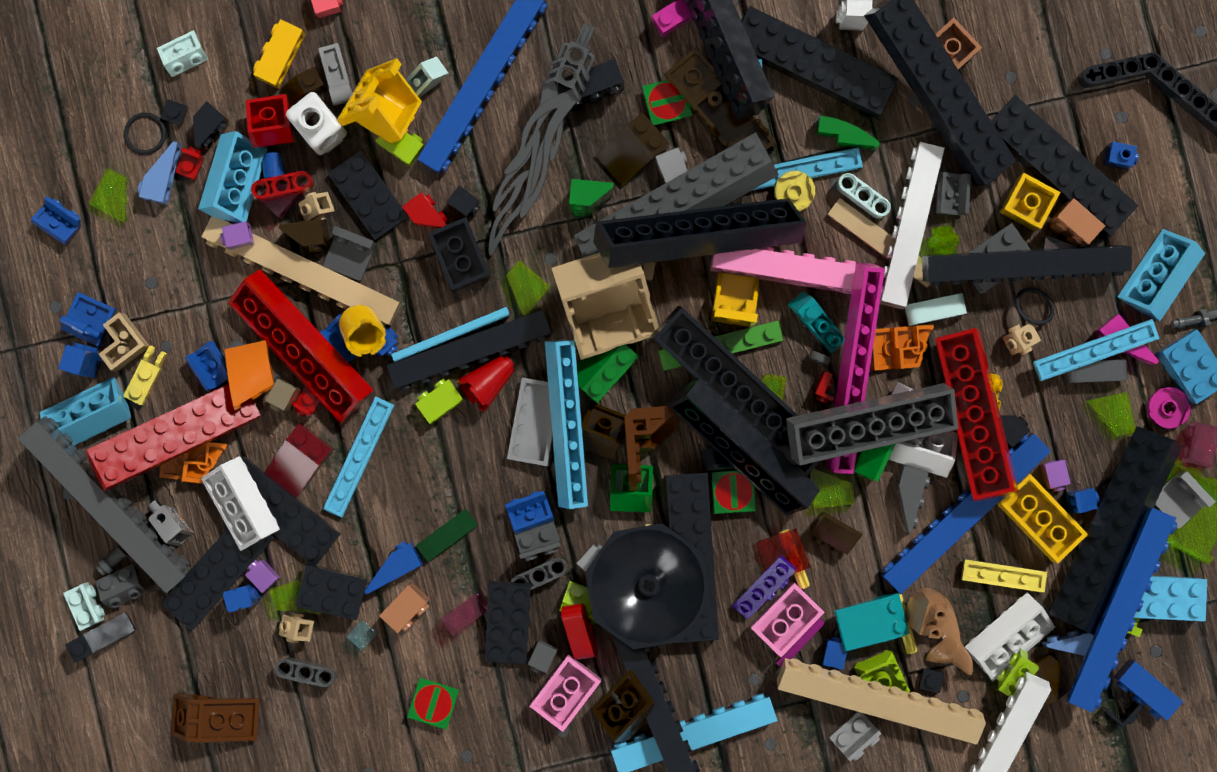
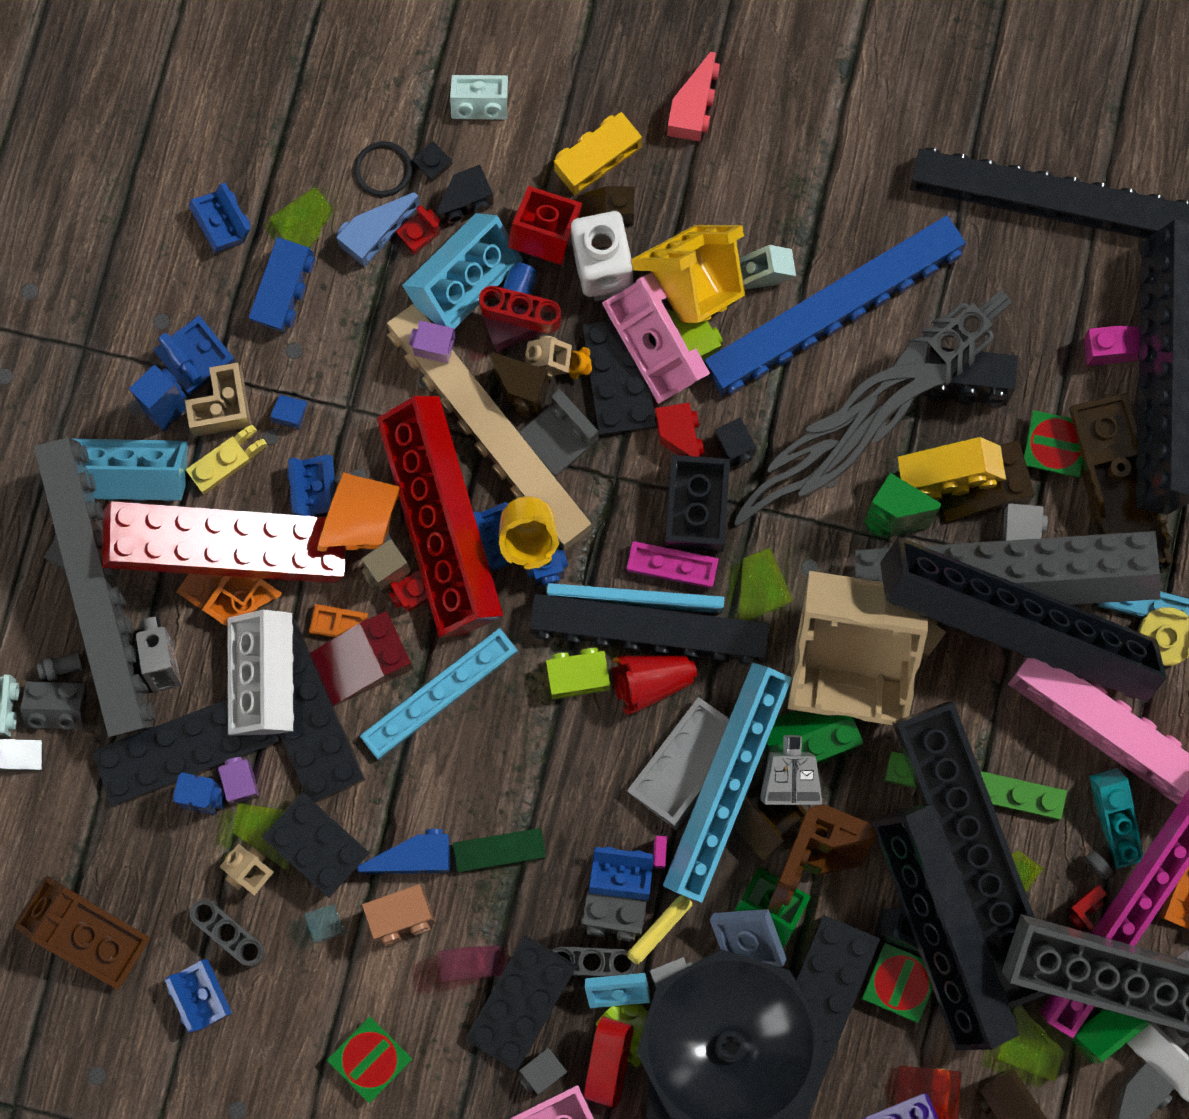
camera: 30 degrees right, 10 degrees down
light grey plate [318,43,353,106] -> none
yellow bracket [711,272,759,327] -> none
none -> blue bracket [165,959,232,1033]
none -> blue brick [249,237,315,333]
none -> blue slope [270,394,308,429]
none -> orange tile [309,604,369,638]
none -> light orange plate [569,347,592,379]
none -> medium azure plate [585,973,650,1008]
none -> bright pink piece [602,272,710,404]
none -> dark pink plate [627,541,719,589]
none -> light yellow axle [627,895,692,964]
none -> dark pink tile [653,836,667,869]
none -> sand blue plate [710,909,787,967]
none -> light grey torso [760,735,822,805]
none -> yellow brick [898,437,1006,501]

